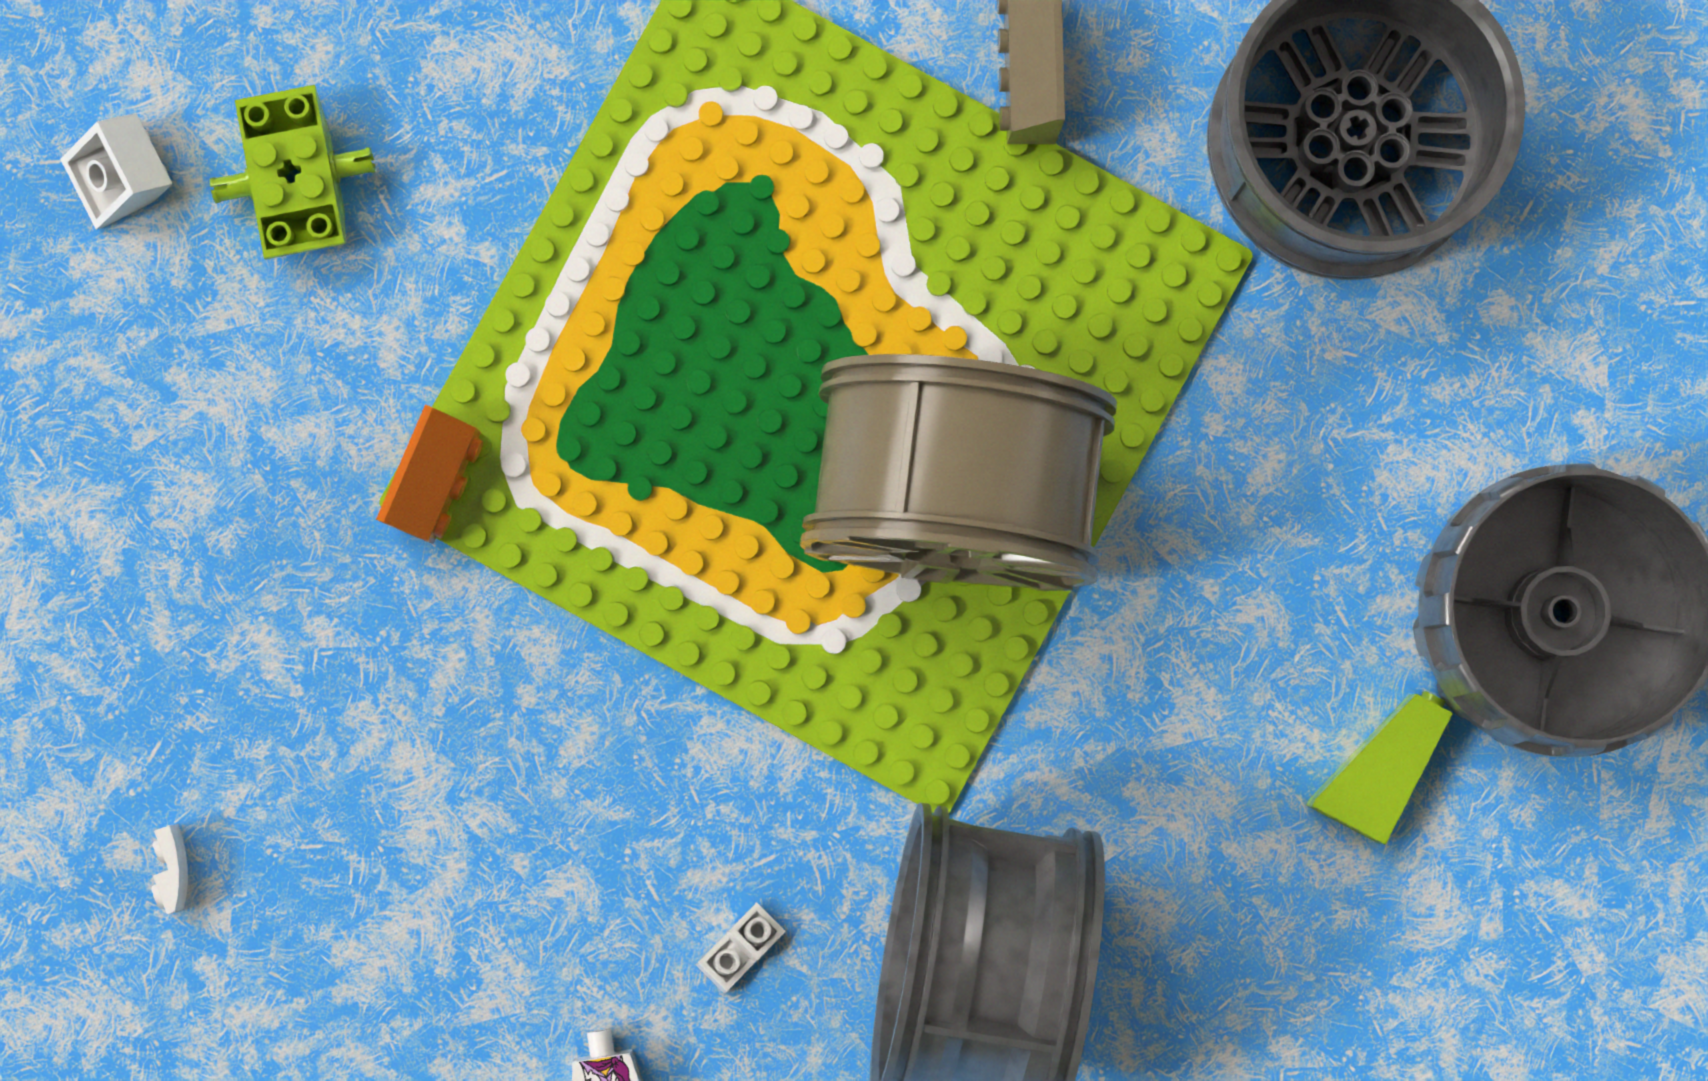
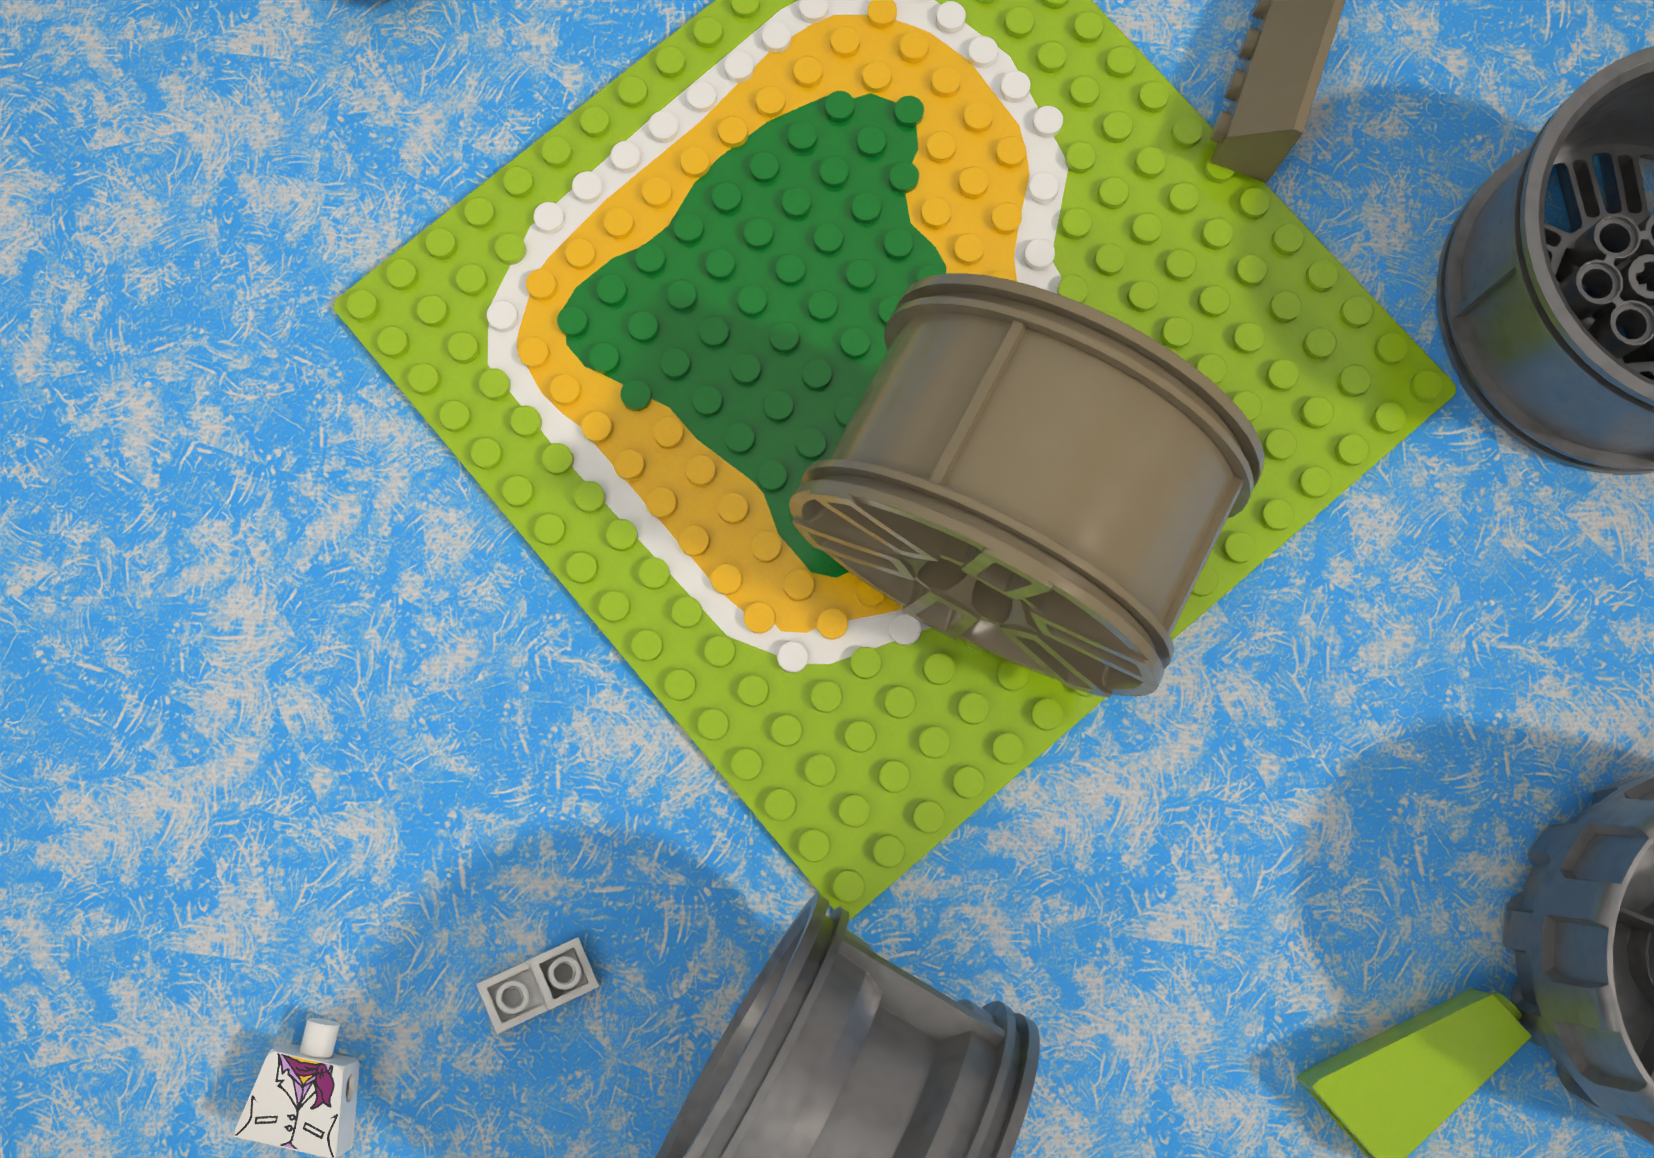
camera: 25 degrees right, 5 degrees down
orange slope [376,404,483,544] -> none

